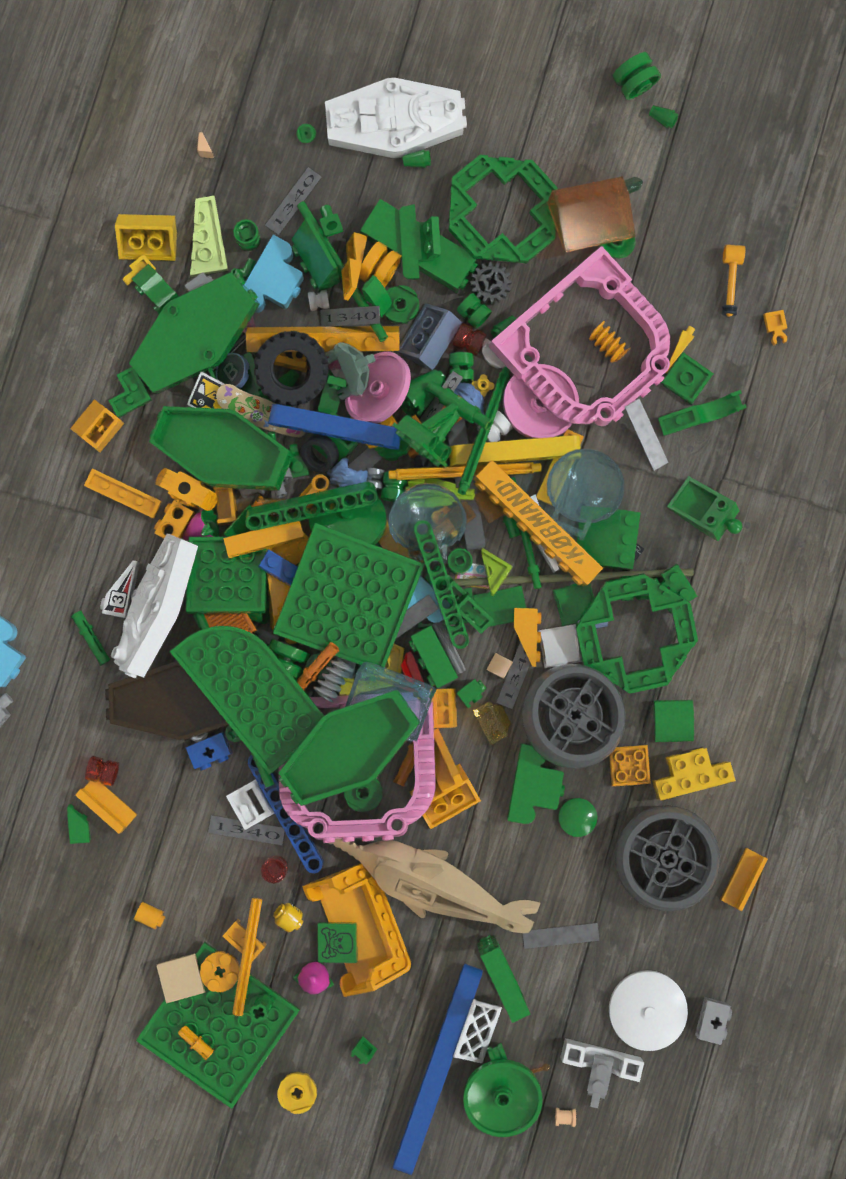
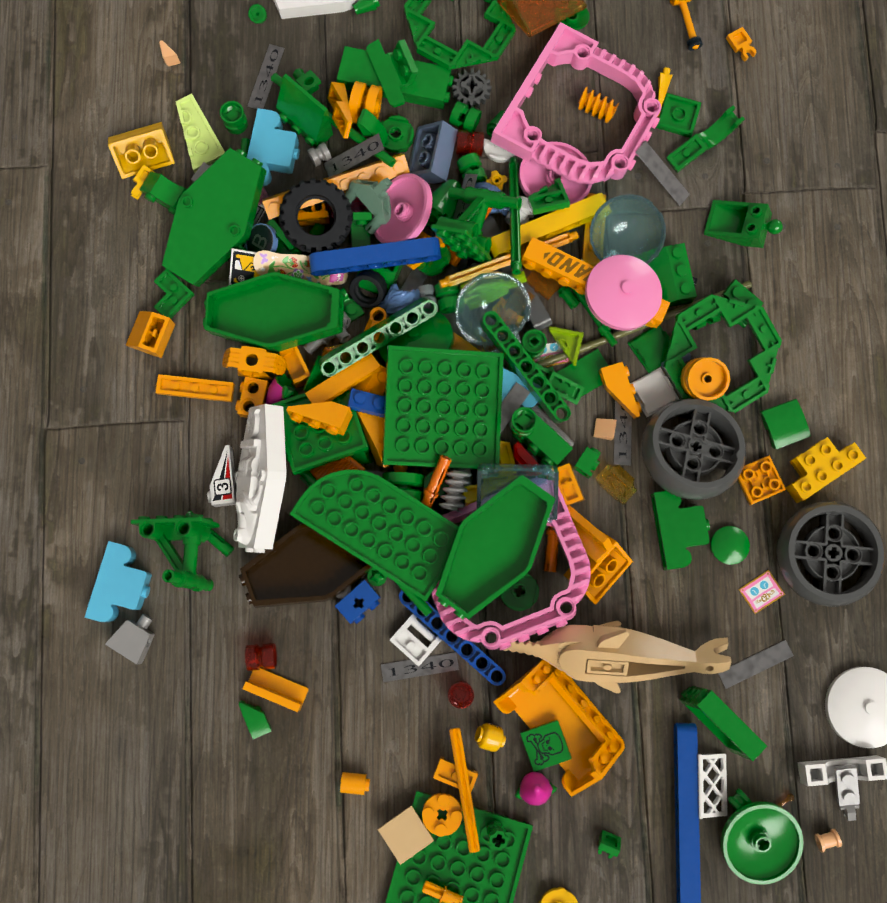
camera: 15 degrees left, 5 degrees down
none -> green plate [130,514,220,592]
none -> light orange slope [286,401,353,436]
none -> green wheel [510,407,537,437]
none -> green wing [528,178,570,215]
none -> bright pink dish [585,255,662,331]
none -> light orange wheel [680,357,730,401]
none -> sticker [738,570,785,614]

